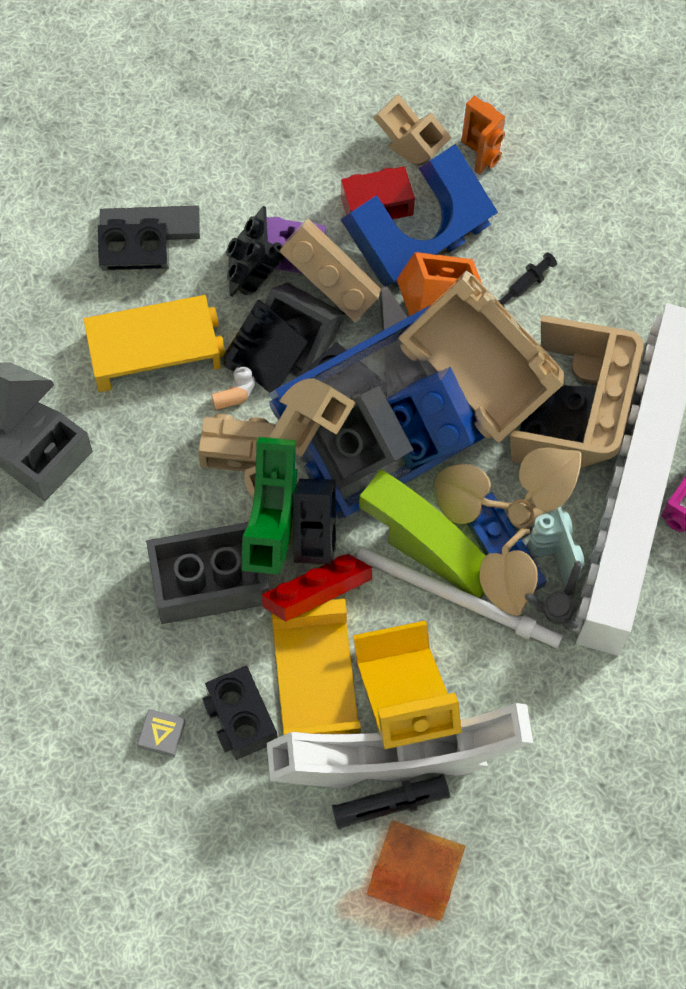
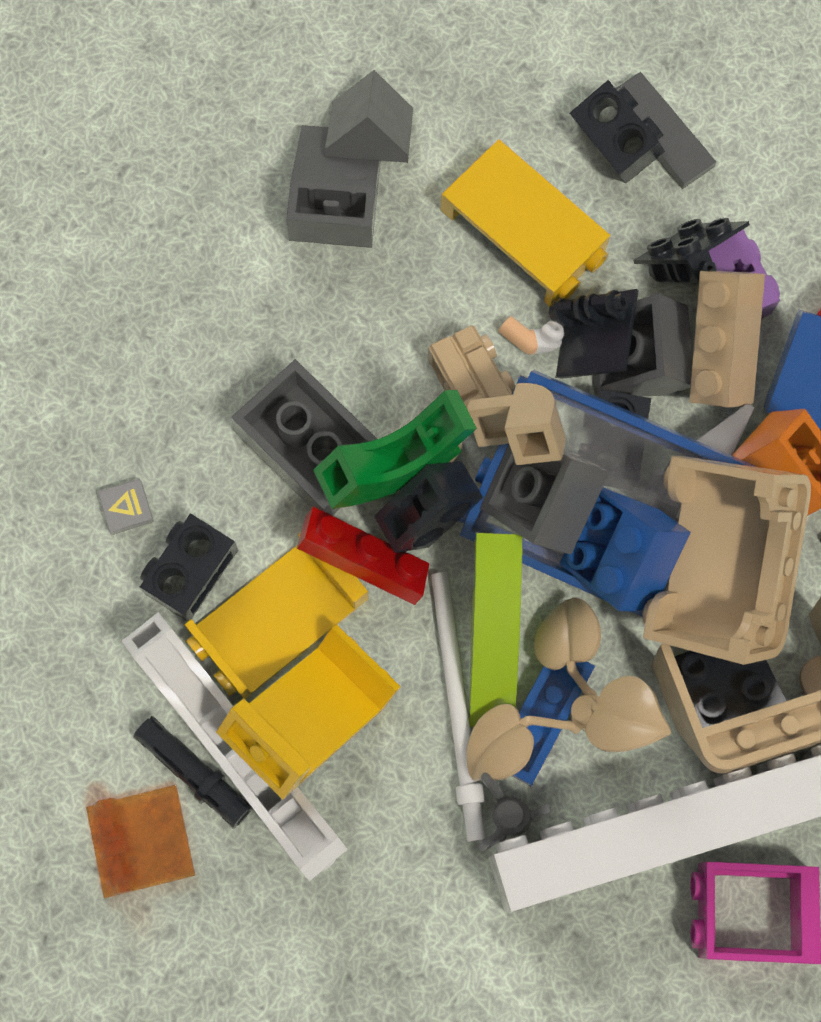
camera: 55 degrees right, 10 degrees up
light aqua hinge [527,507,585,587] -> none

